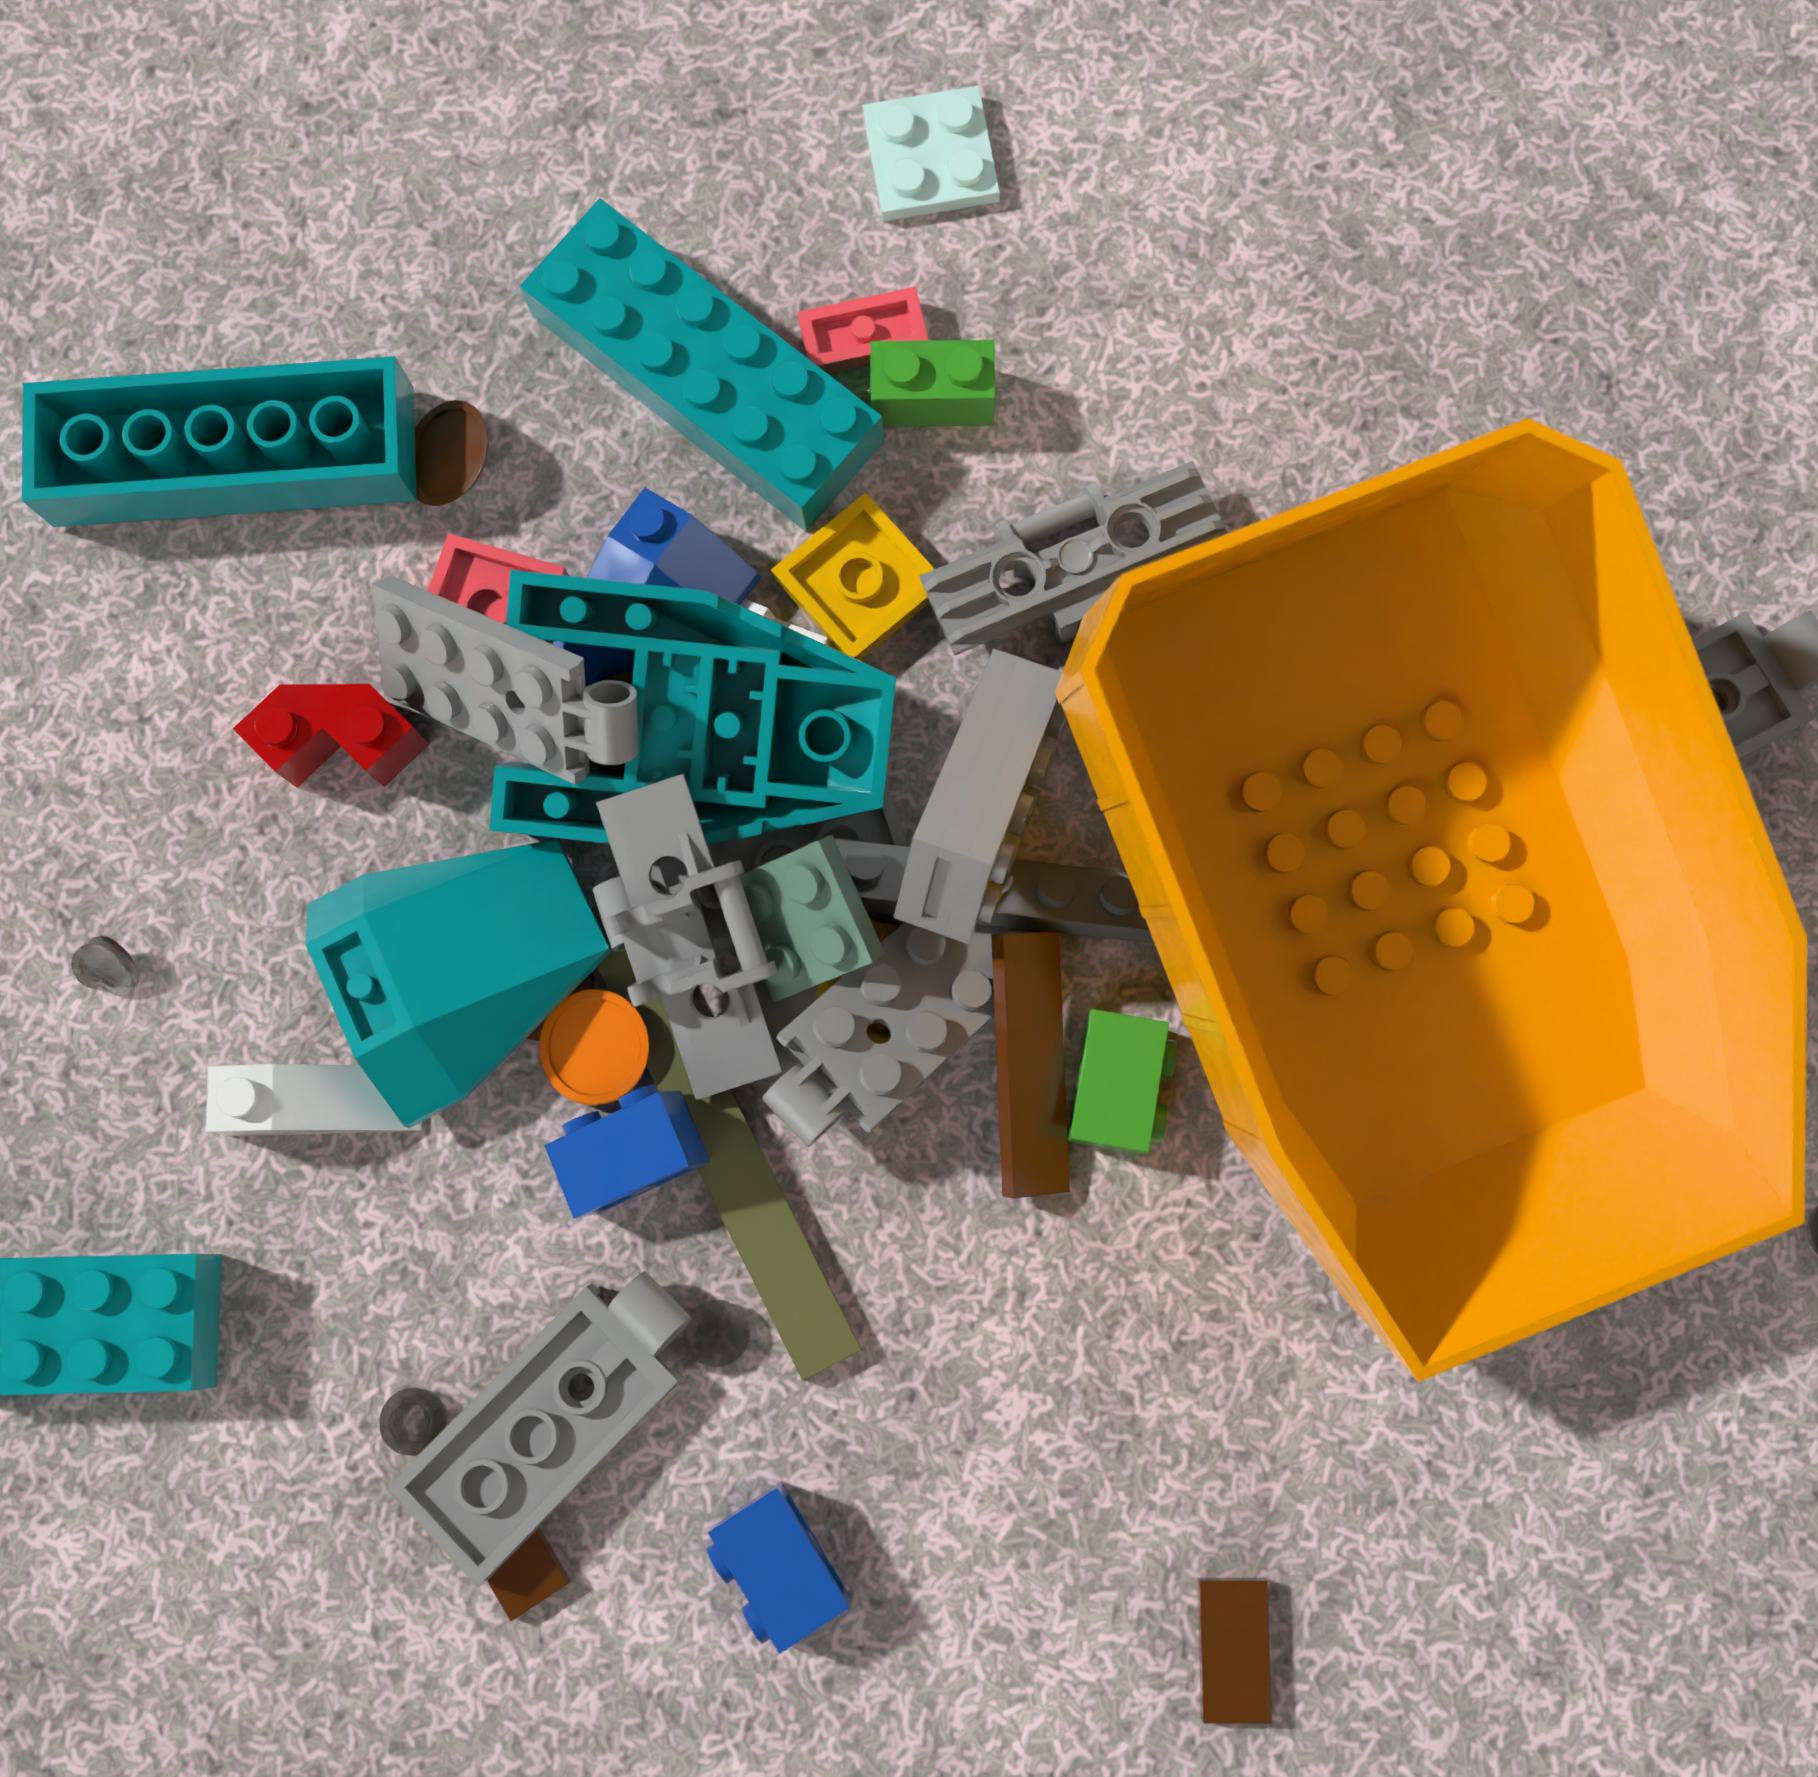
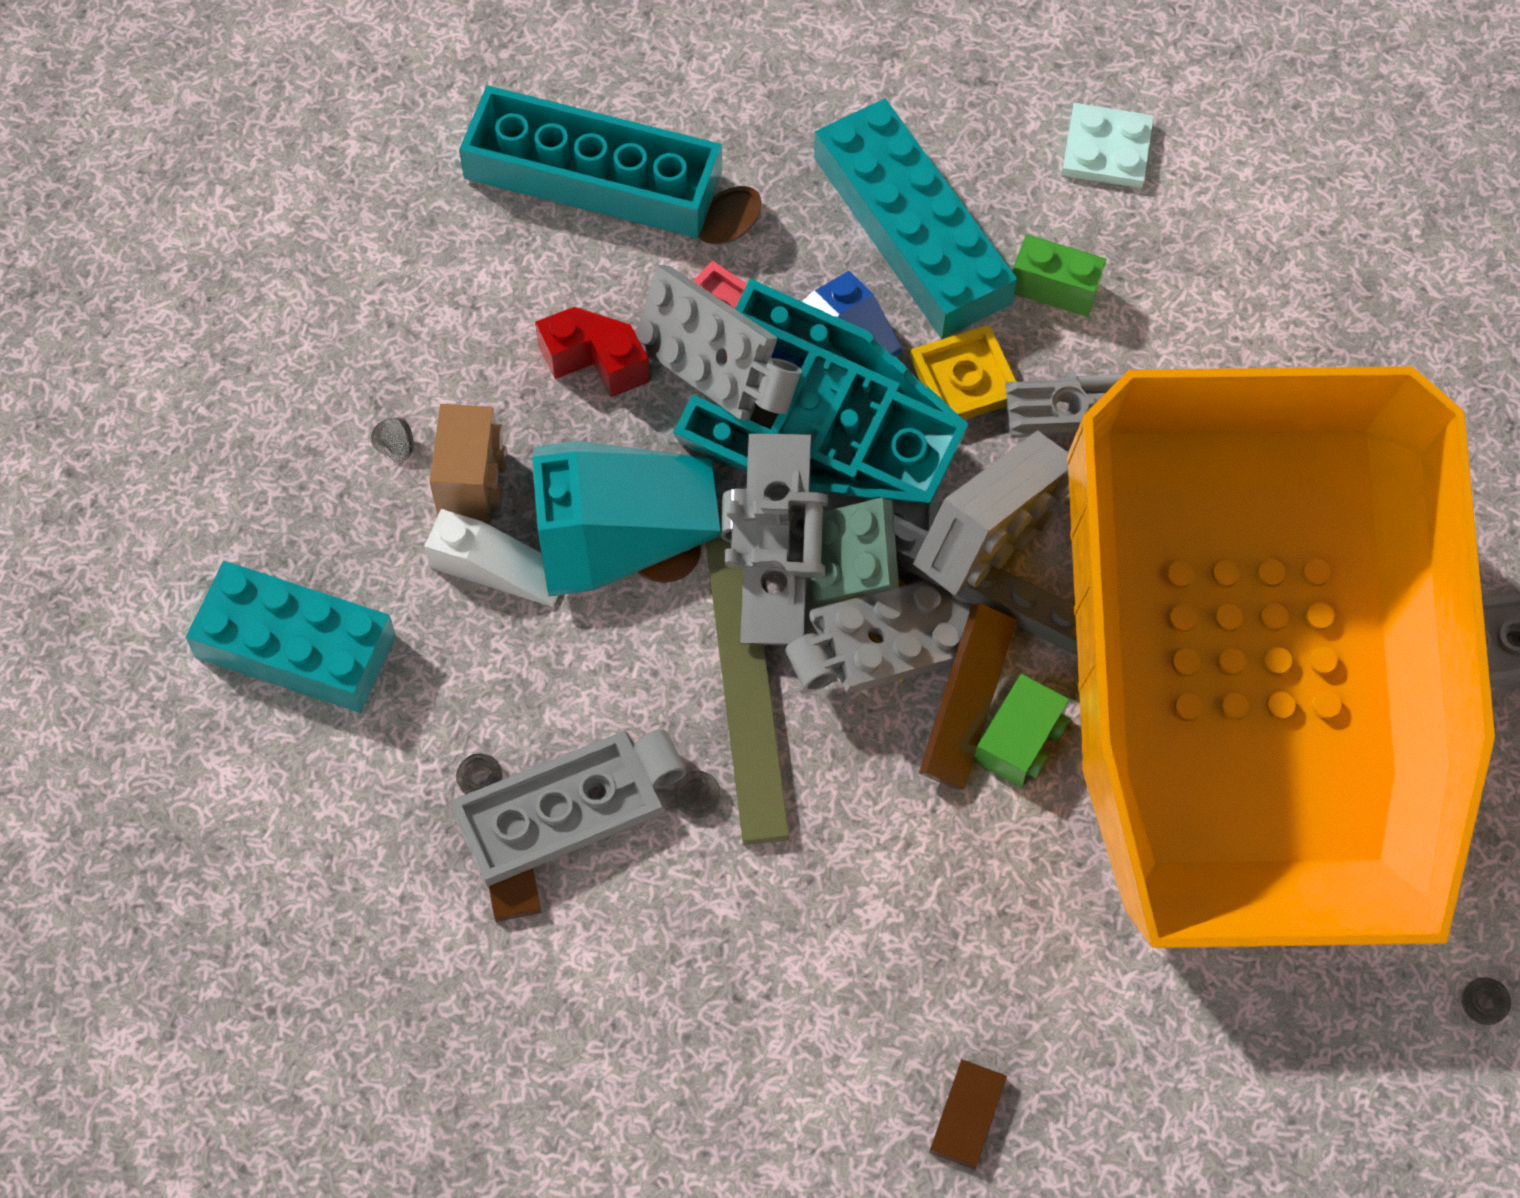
camera: 15 degrees right, 15 degrees down
orange piece [539,989,649,1105] -> none
blue brick [544,1084,711,1219] -> none
blue brick [706,1481,852,1654] -> none
coral plate [797,286,928,374] -> none
none -> medium nougat brick [429,404,507,524]

